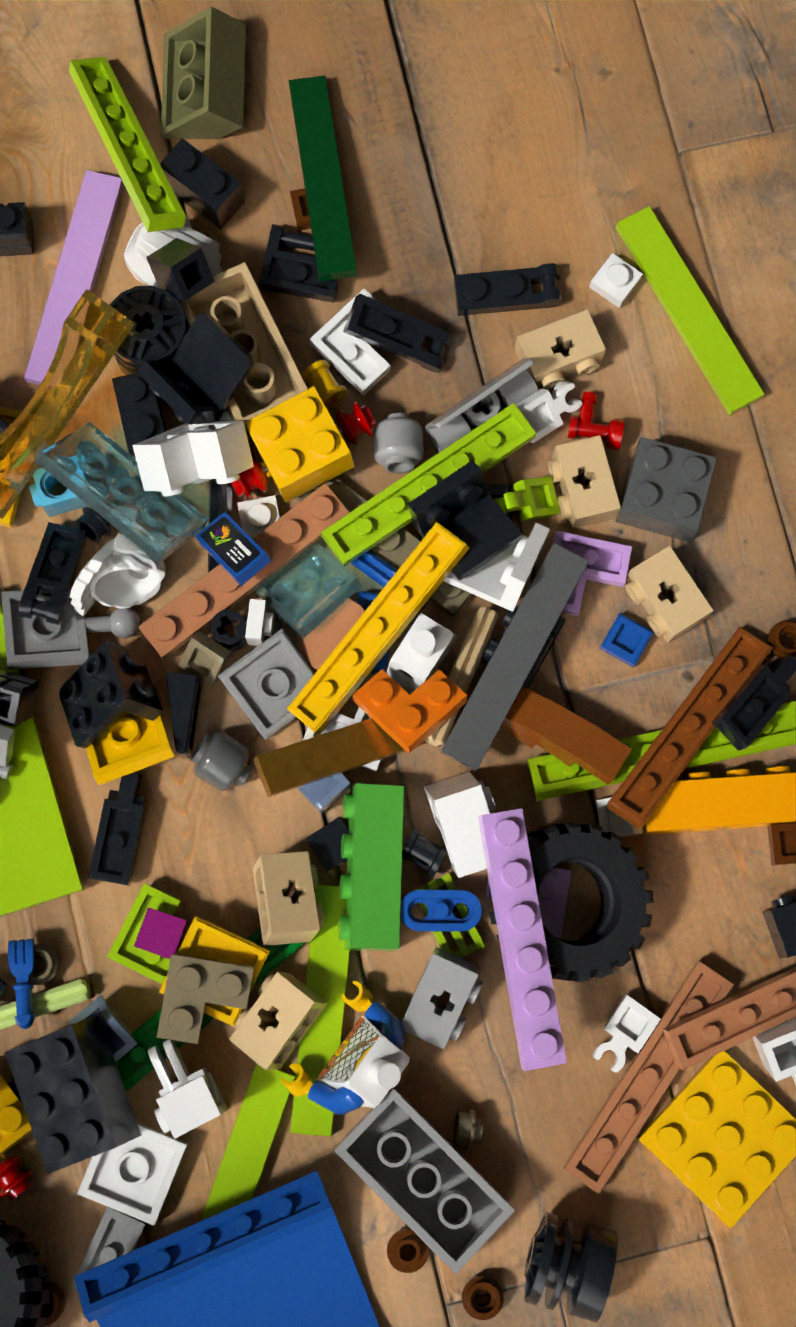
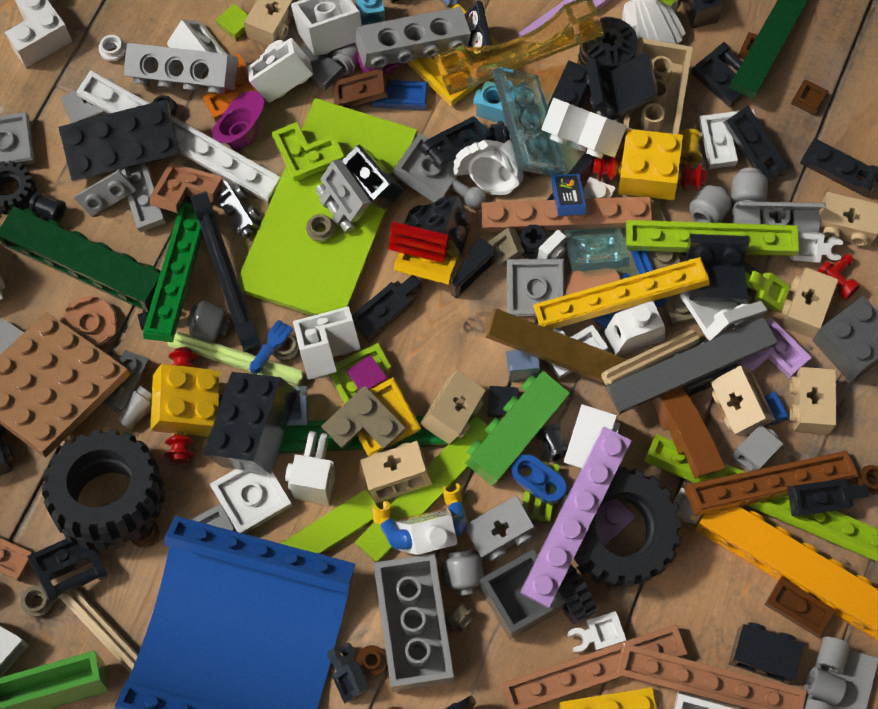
camera: 40 degrees right, 10 degrees down
black brick [146,238,215,302] -> none
dark grey head [190,731,253,791] -> none
orange plate [353,669,467,754] -> none
none -> white brick [293,306,360,380]
none -> black plate [327,642,370,704]
none -> red tile [388,222,449,263]
none -> light grey head [442,549,484,595]
none -> dark grey piece [479,549,566,640]
none -> black tyre [558,564,597,624]
none -> tan brick [711,365,775,436]
none -> light grey head [731,168,768,204]
none -> light grey brick [732,424,783,471]
none -> reddish brown tile [791,79,829,116]

